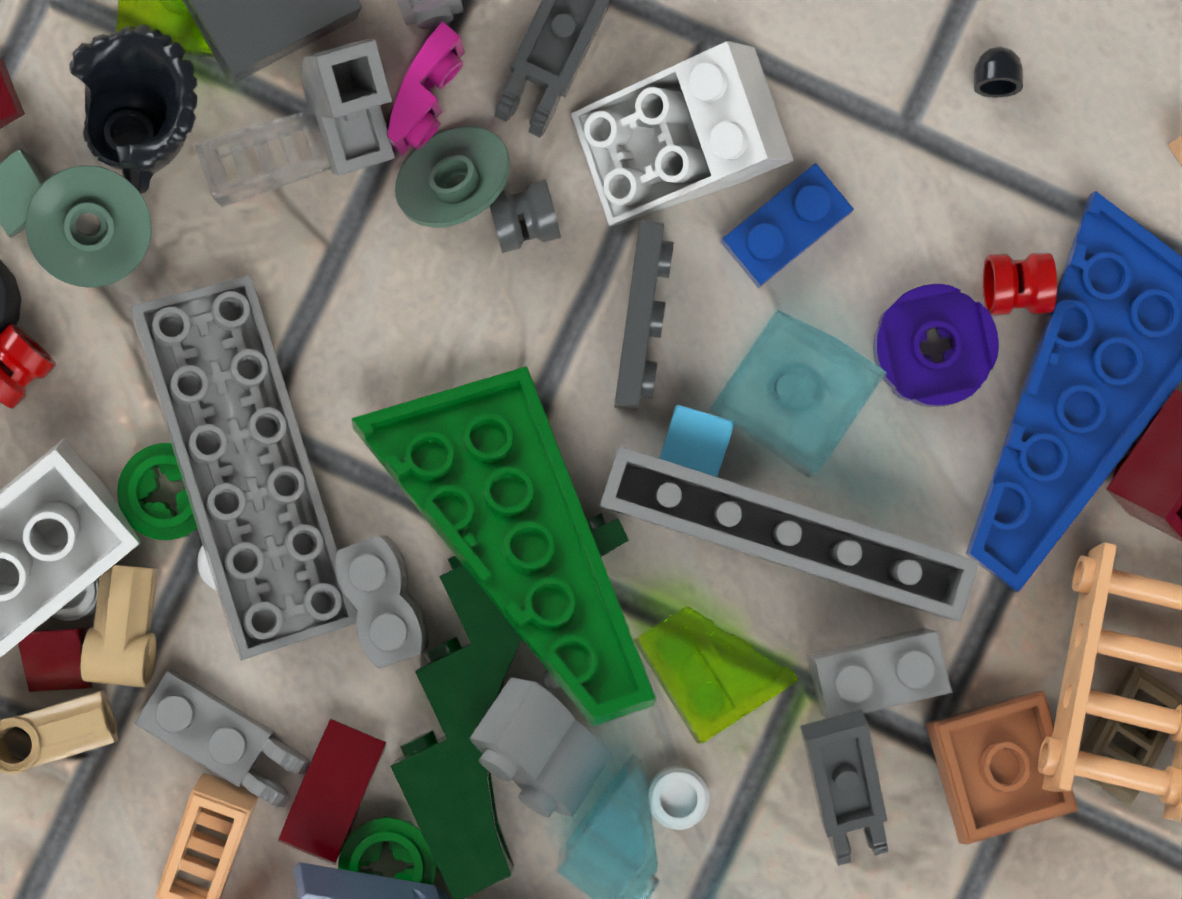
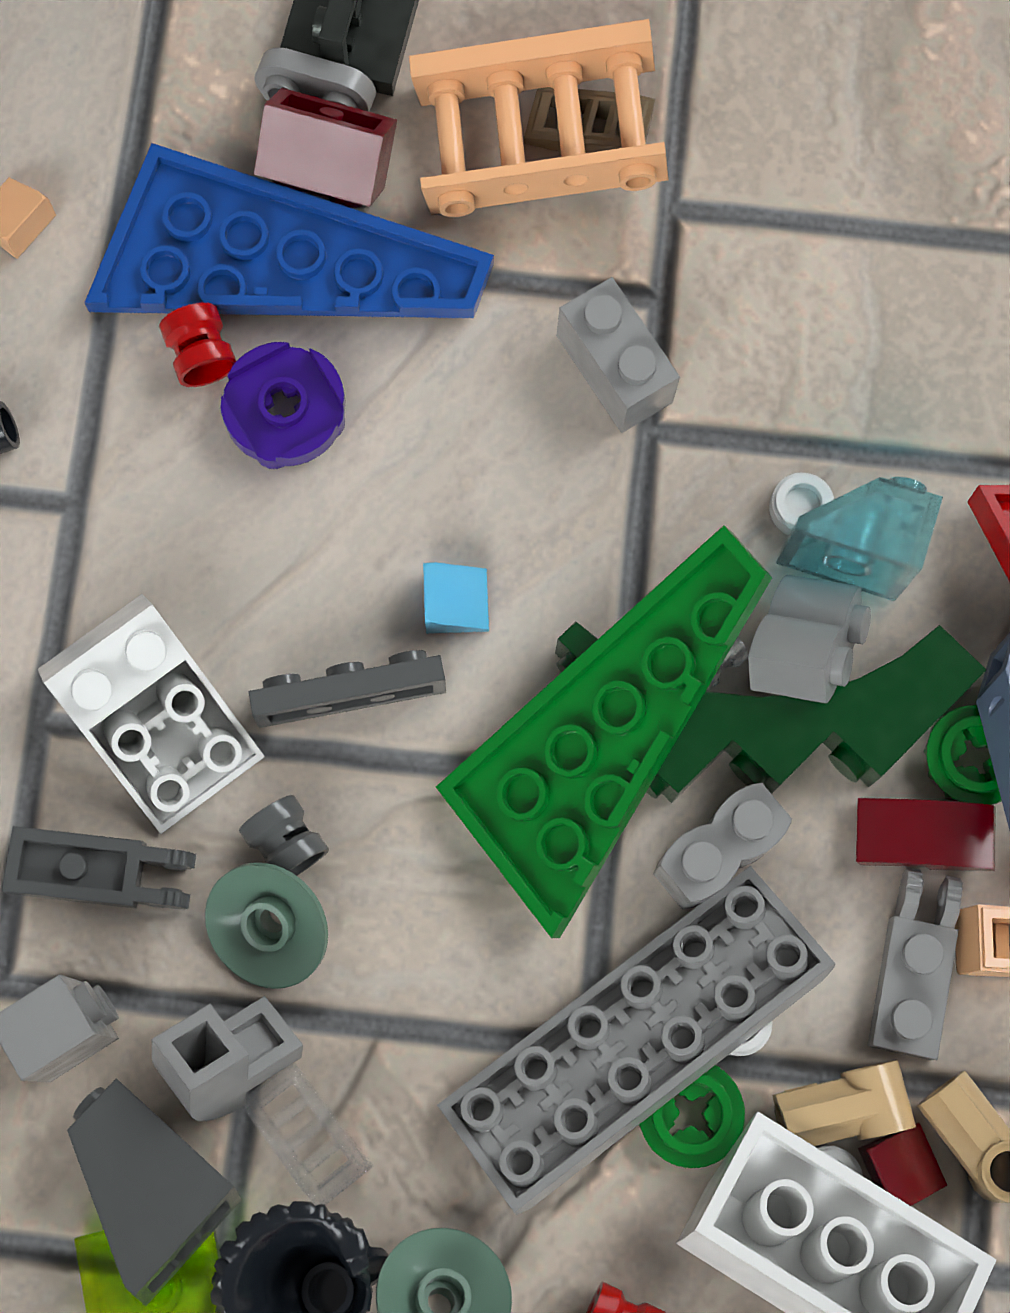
camera: 115 degrees left, 10 degrees down
dark pink slope [387,21,465,156] -> none
light grey brick [600,446,979,622] -> none
clear neon green wing [633,606,799,744] -> none
clear light blue slope [709,310,886,478] -> none
blue plate [721,163,854,288] -> none
dark grey hinge [800,709,888,866] -> none
nougat plate [926,691,1079,845] -> none

